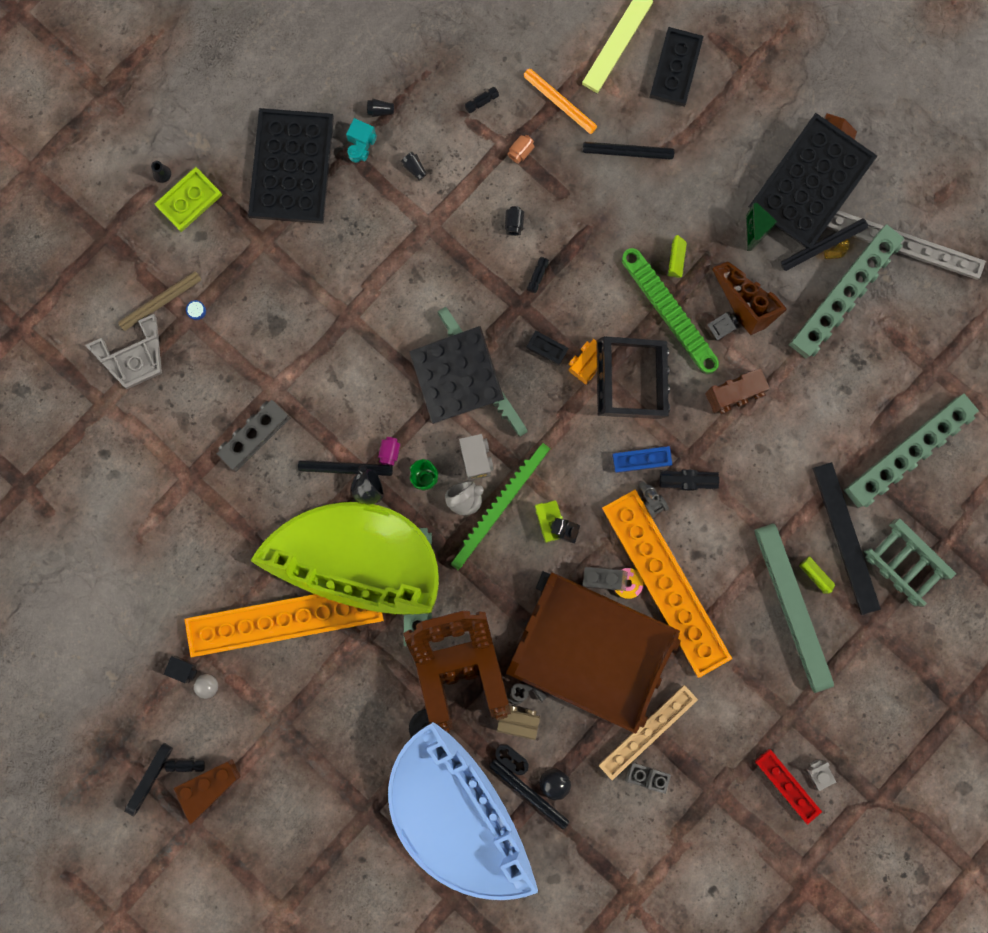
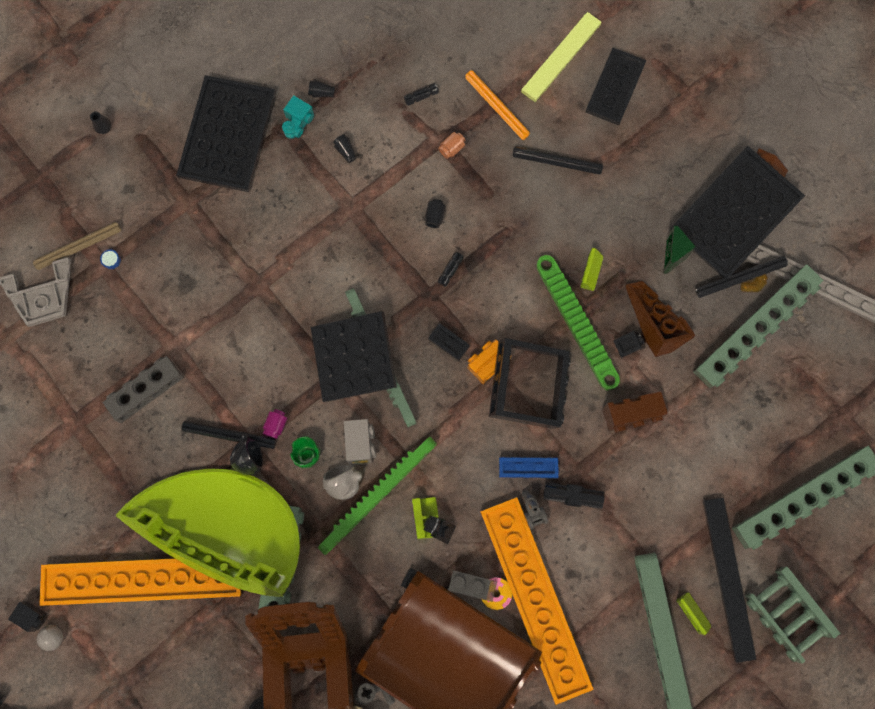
camera: 15 degrees right, 5 degrees down
lime plate [155,167,222,232] -> none

